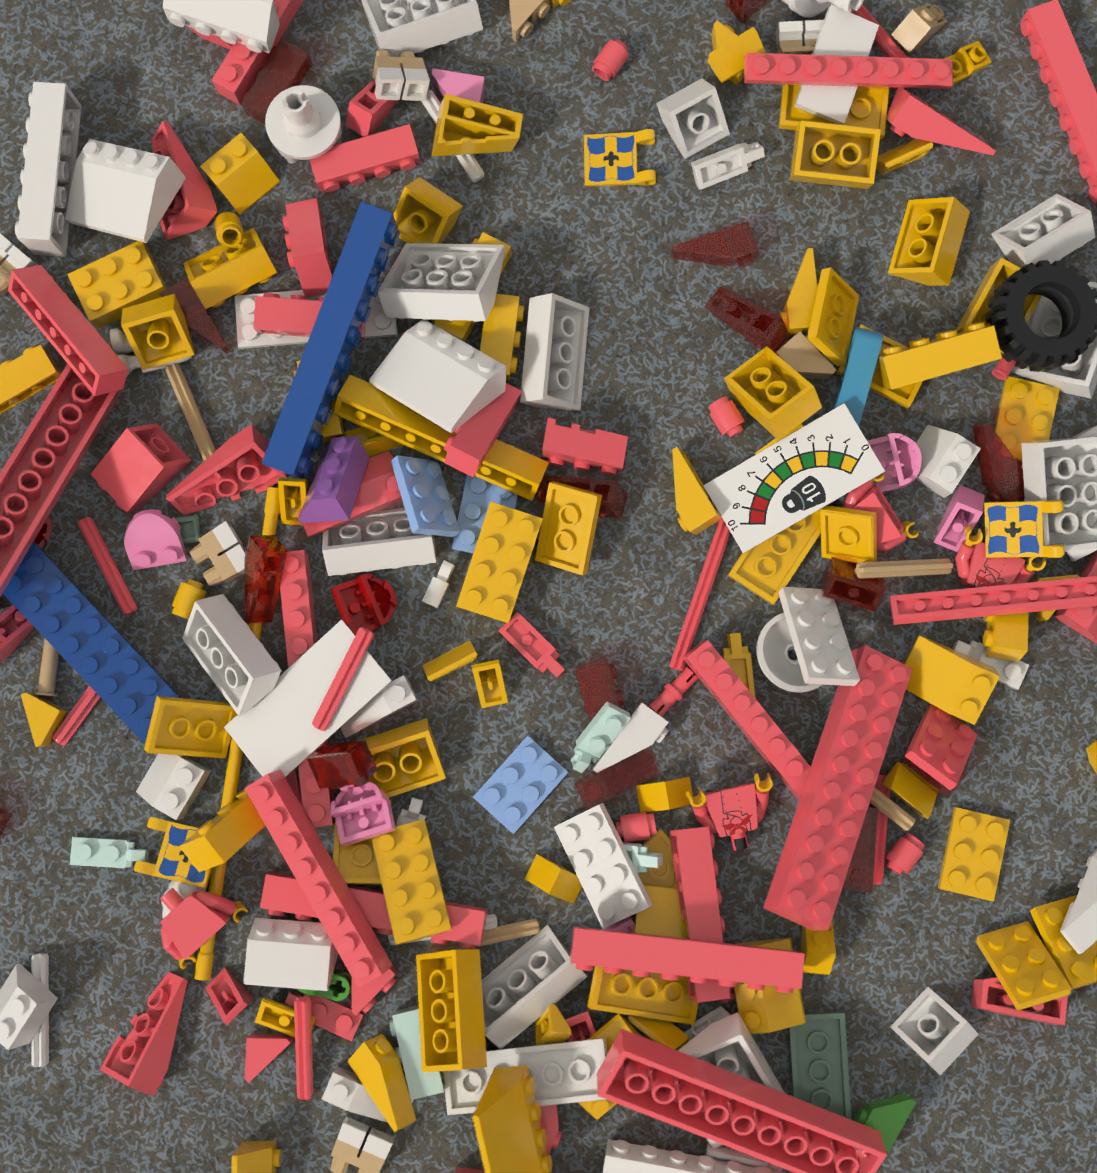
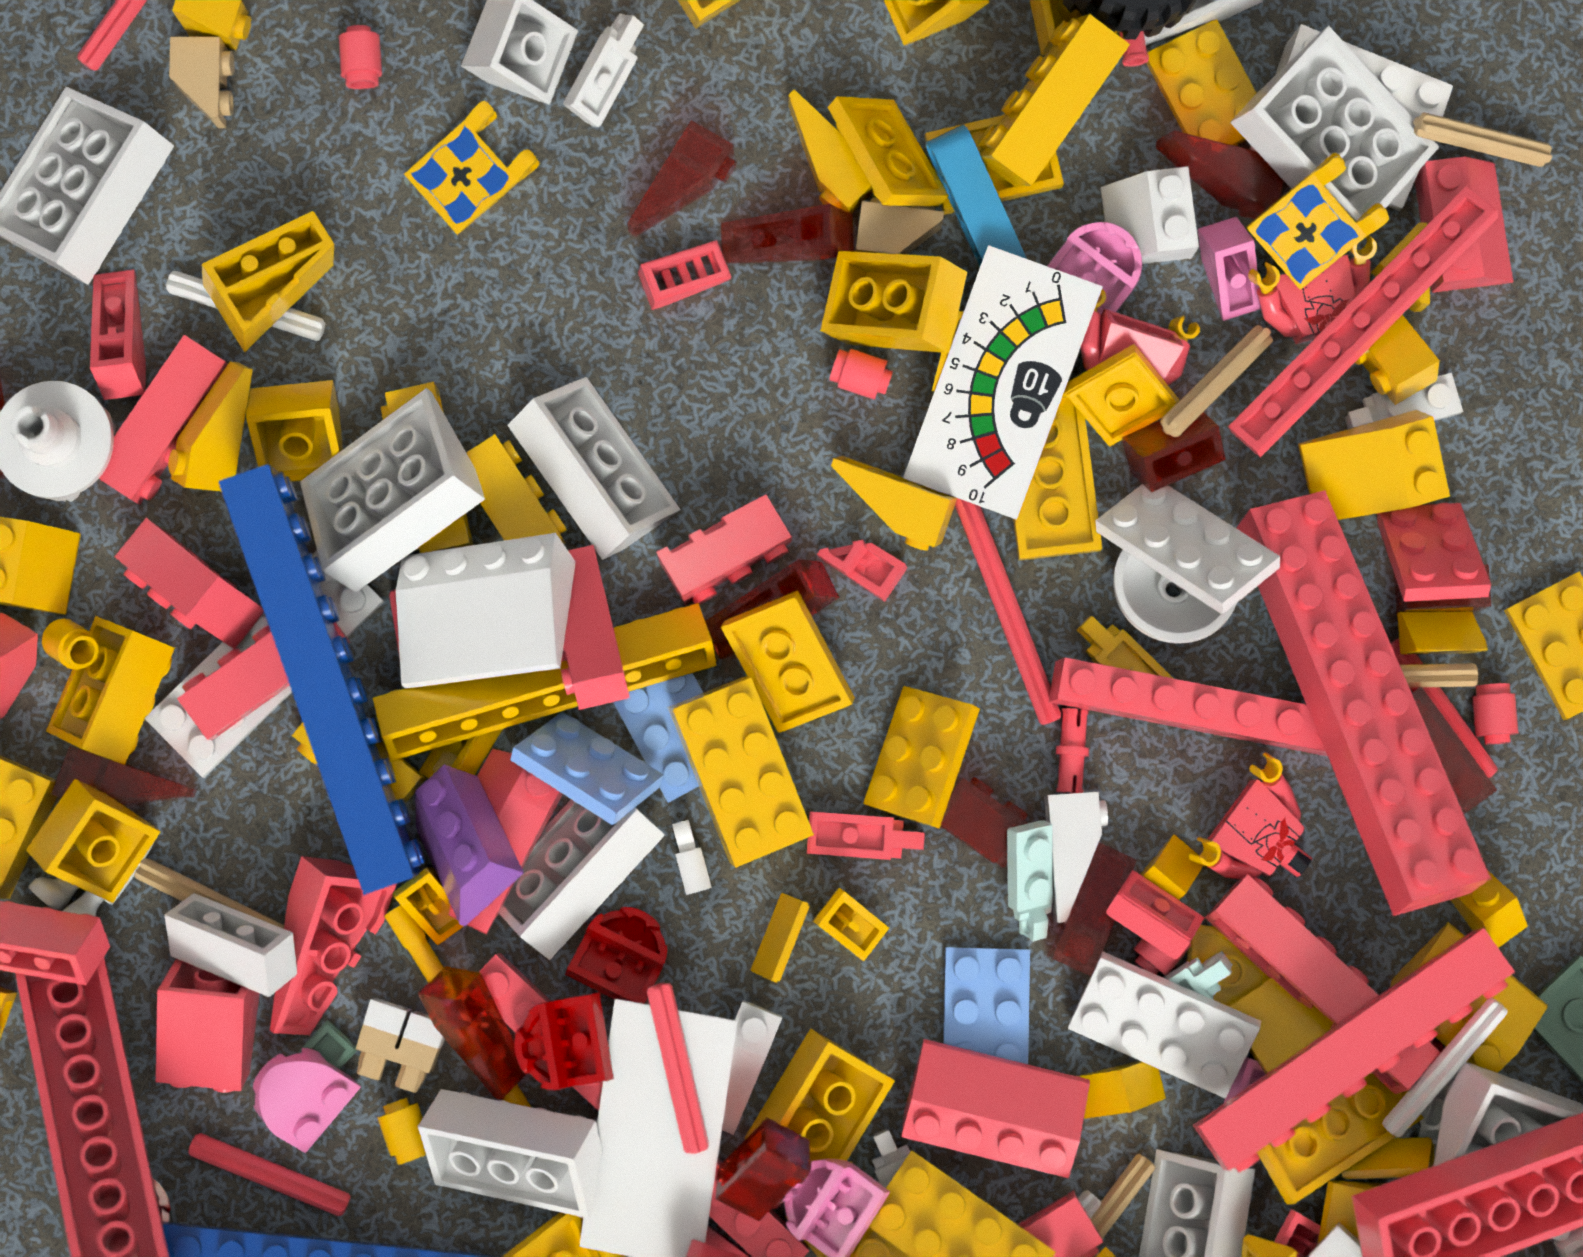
camera: 45 degrees left, 0 degrees up
white hips [372,50,430,101] -> none
bright pink slope [432,68,485,103] -> none
none -> white brick [165,893,297,997]
none -> yellow slope [168,361,253,491]
none -> red slope [514,993,614,1090]
none -> coral slope [638,240,731,310]
none -> coral slope [817,540,908,602]
none -> yellow plate [863,685,980,829]
none -> coral slope [901,1039,1090,1178]
none -> coral slope [1106,870,1205,959]
none -> white axle [1382,997,1507,1137]

